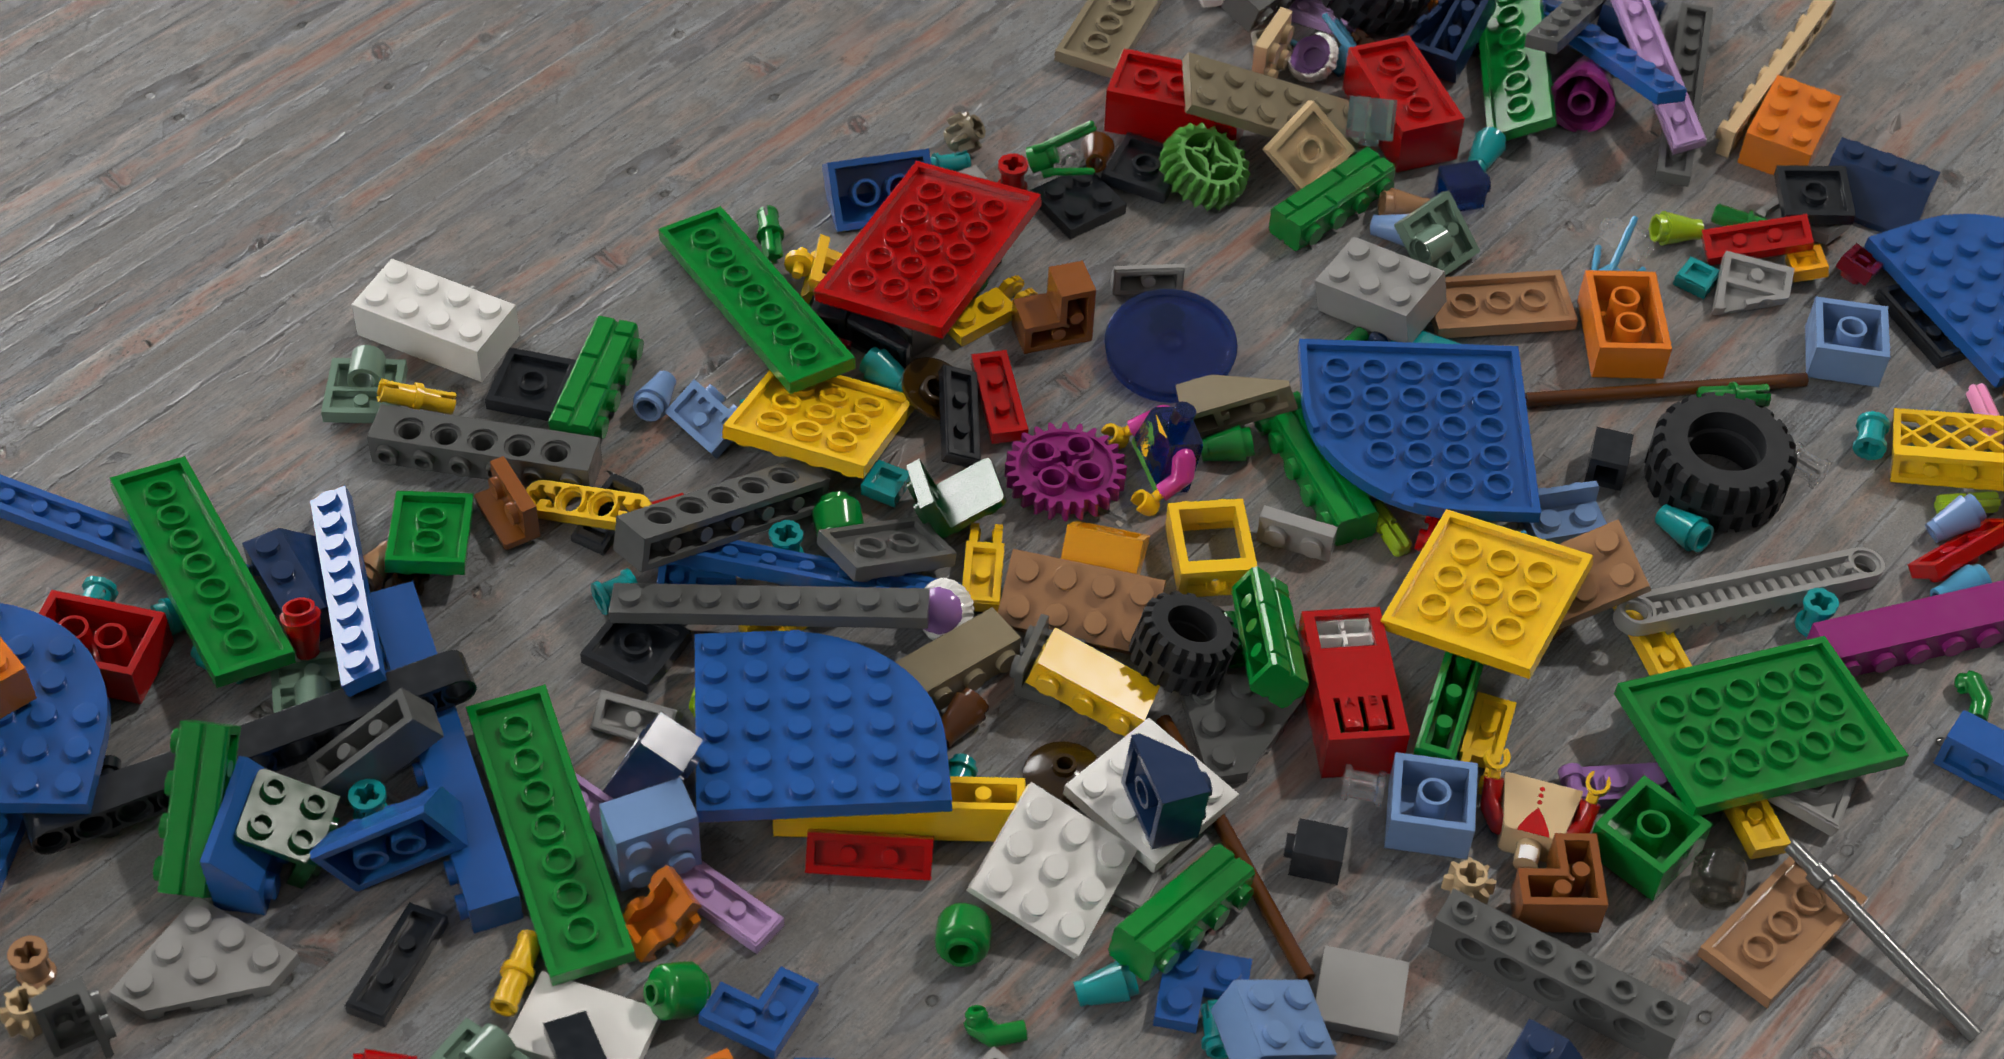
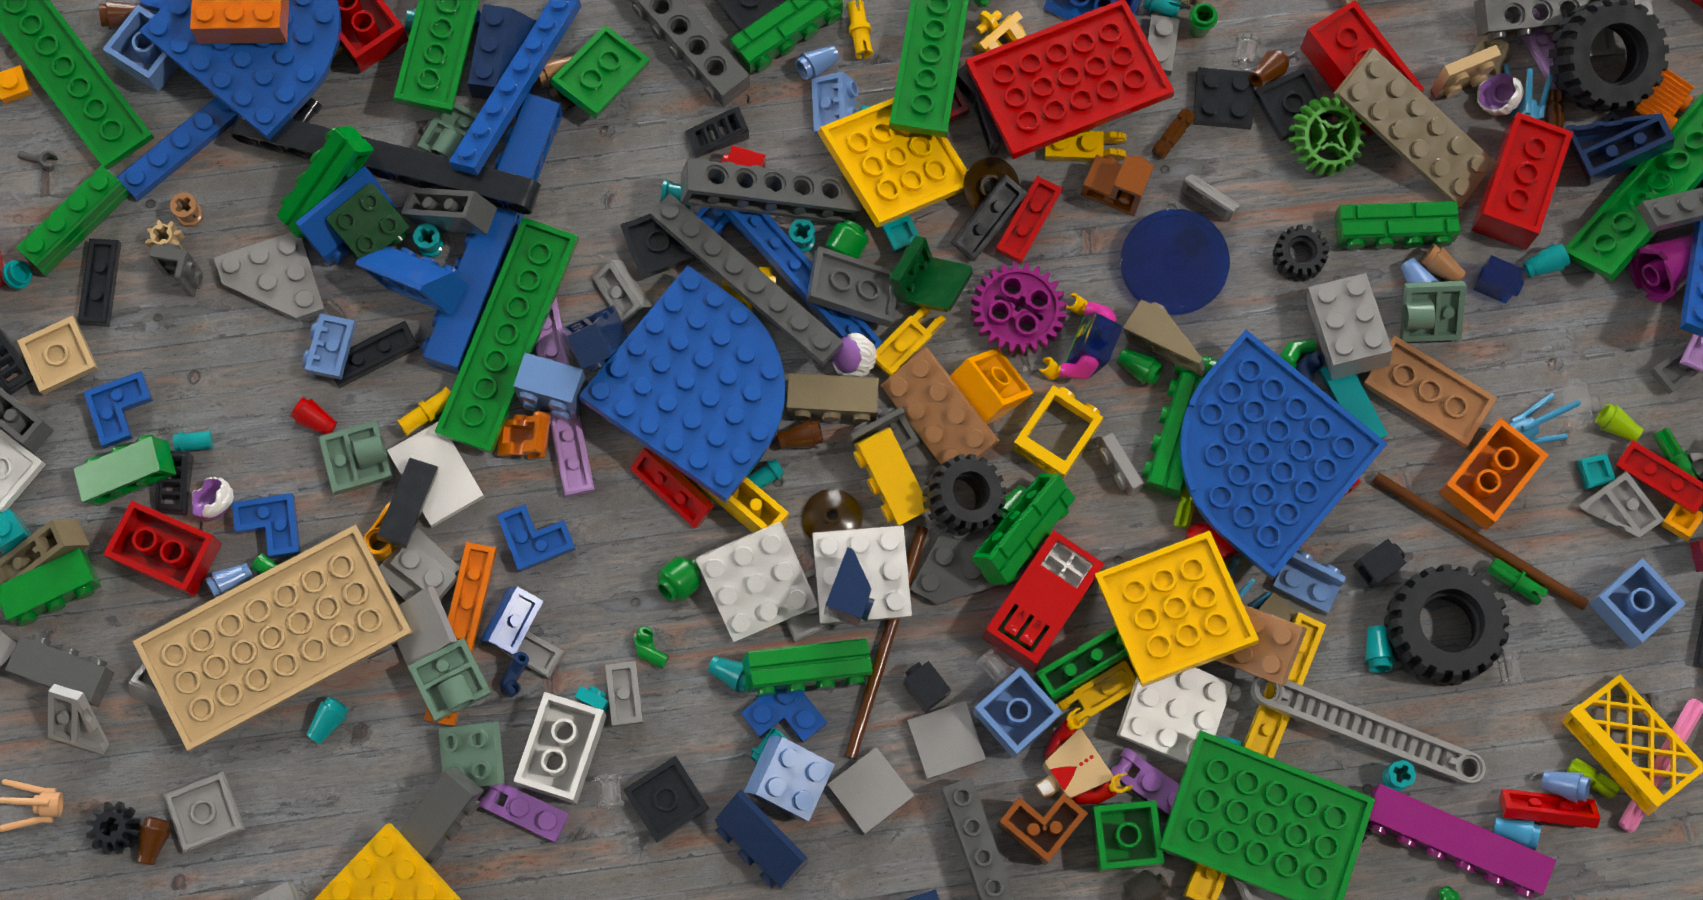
camera: 40 degrees right, 25 degrees up
red cone [280,598,321,660] -> none
dark orange bracket [474,456,541,550] -> none
yellow beam [526,480,653,530] -> none
green head [643,961,712,1020] -> none
teal cone [859,347,905,393] -> none
red bush [997,153,1028,190] -> none
green plant [1026,120,1097,179] -> none
tan plate [1262,100,1355,191] -> none
clear light blue brick [1345,96,1397,147] -> none
tan gear [1441,857,1497,905] -> none
teal bush [1853,411,1890,460] -> none
none -> medium blue bracket [302,314,357,380]
none -> yellow pin [846,0,874,59]
none -> light grey tile [907,701,986,780]
none -> white plate [1117,668,1233,764]
none -> reddish brown axle [1152,108,1195,159]
none -> green cone [1189,3,1218,38]
none -> black tyre [1272,224,1329,282]

